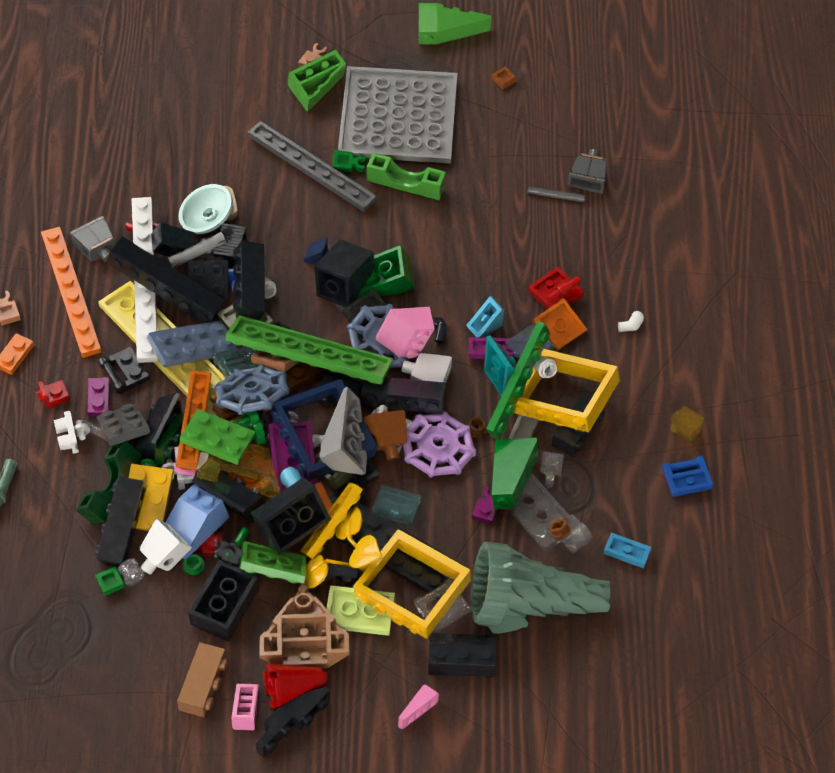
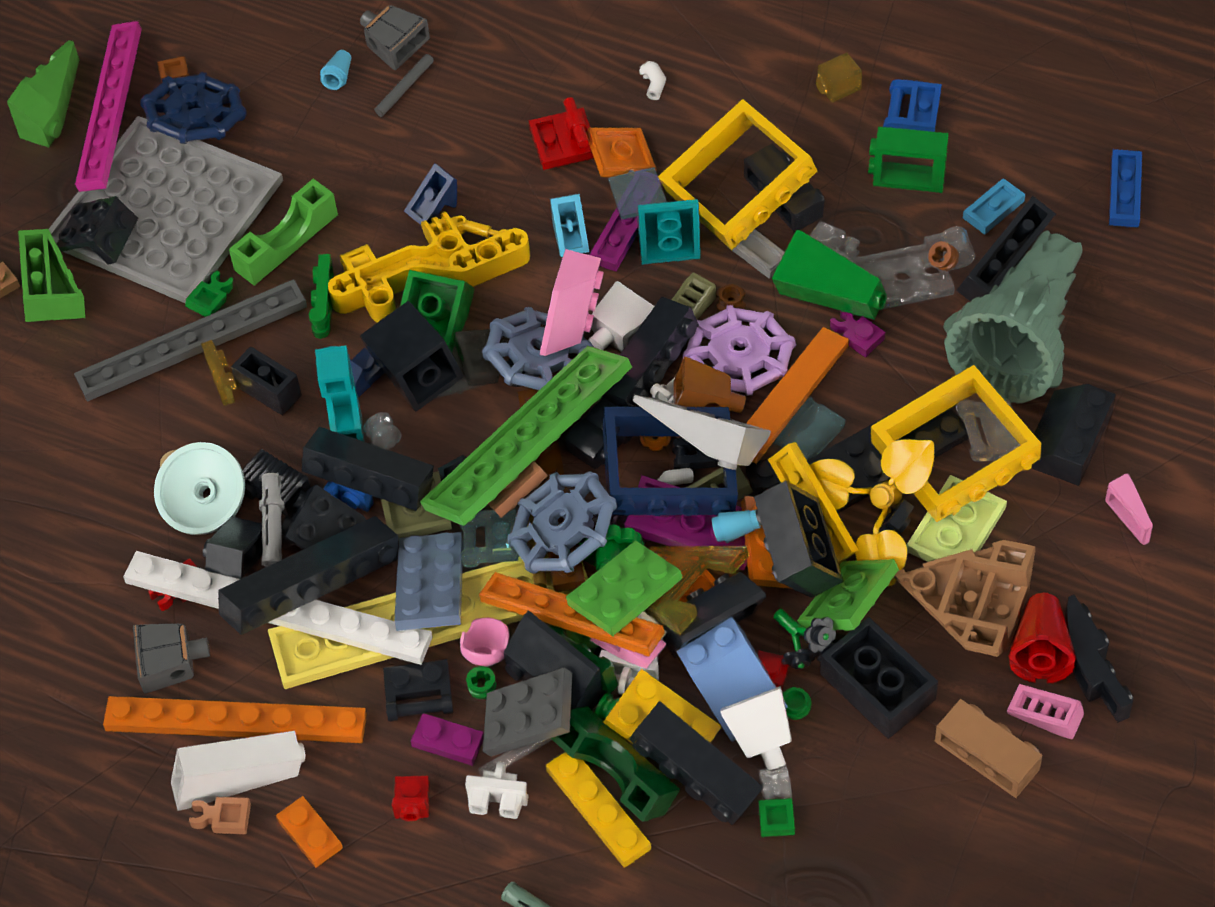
camera: 60 degrees left, 0 degrees up
black arm [432,317,447,343] -> none
green plate [486,321,550,439] -> none
white cone [534,356,557,378] -> none
none -> black bracket [57,196,139,265]
none -> dark pink plate [75,21,142,192]
none -> dark blue plate [140,72,247,144]
none -> white slope [171,731,305,811]
none -> clear yellow plate [201,340,237,406]
none -> black brick [231,346,302,416]
none -> green plate [309,254,334,339]
none -> teal arch [315,345,364,442]
none -> medium azure cone [320,50,352,90]
none -> yellow beam [328,212,530,323]
none -> clear wheel [363,412,402,450]
none -> dark blue slope [404,163,457,225]
none -> bright pink hair [460,617,510,667]
none -> green bush [466,666,497,699]
none -> yellow plate [546,752,651,868]
none -> olive slope [672,272,716,320]
none -> orange tile [747,327,849,464]
none -> green window [868,126,949,193]
none -> black brick [956,196,1056,302]
none -> blue plate [1109,149,1142,228]

